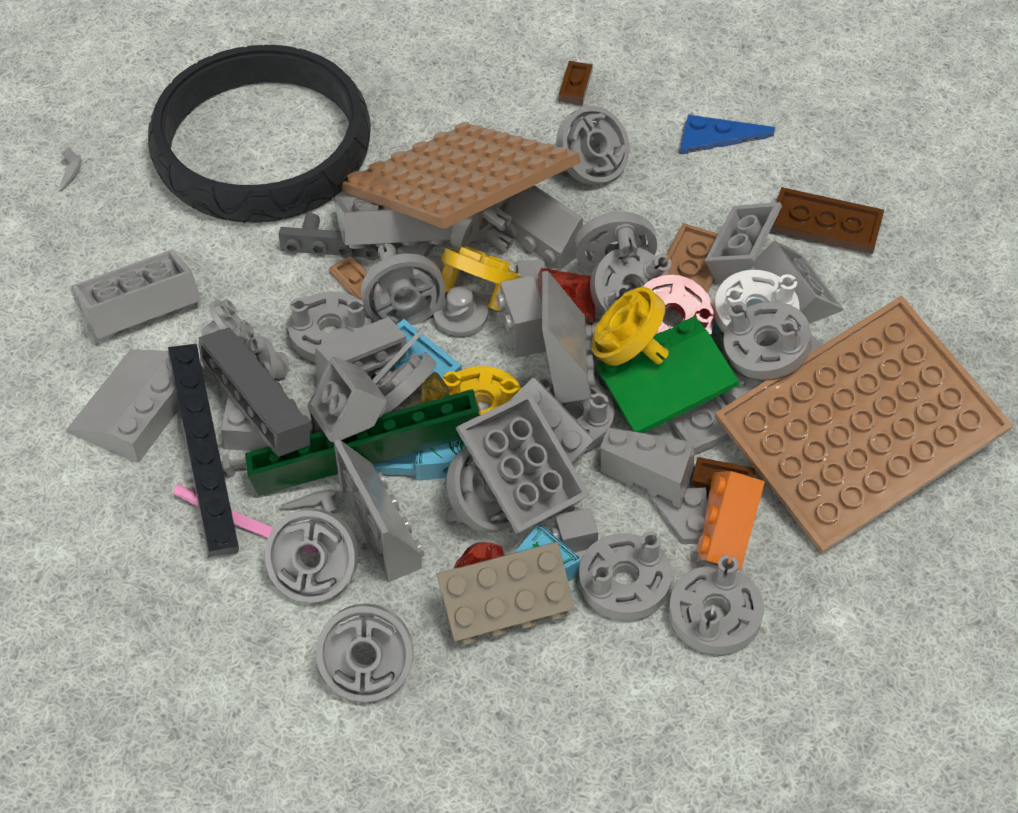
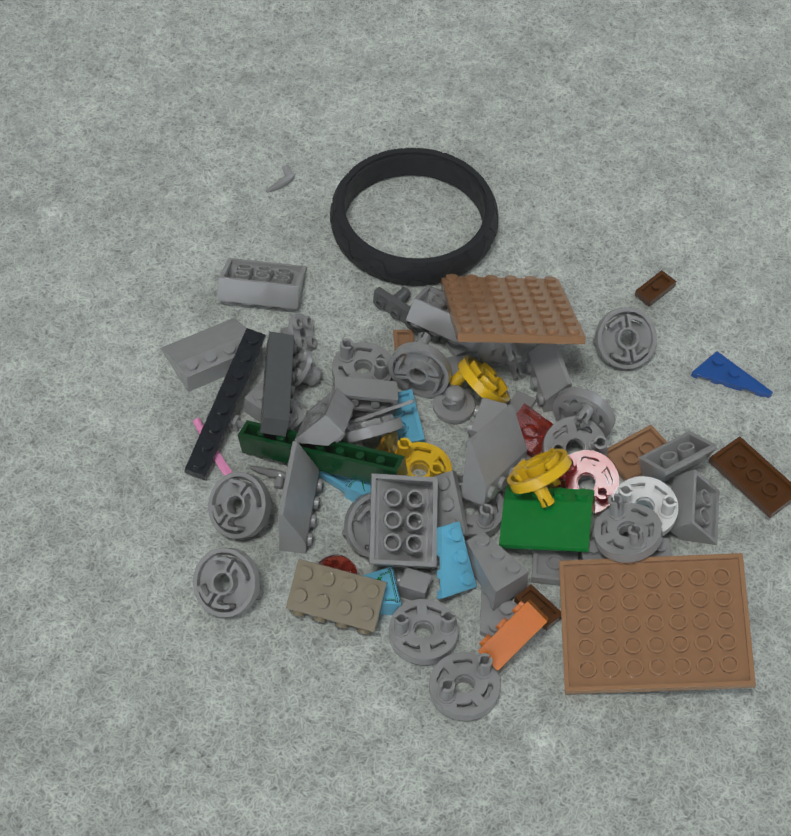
camera: 30 degrees right, 0 degrees up
none -> medium azure wing [437,521,477,599]

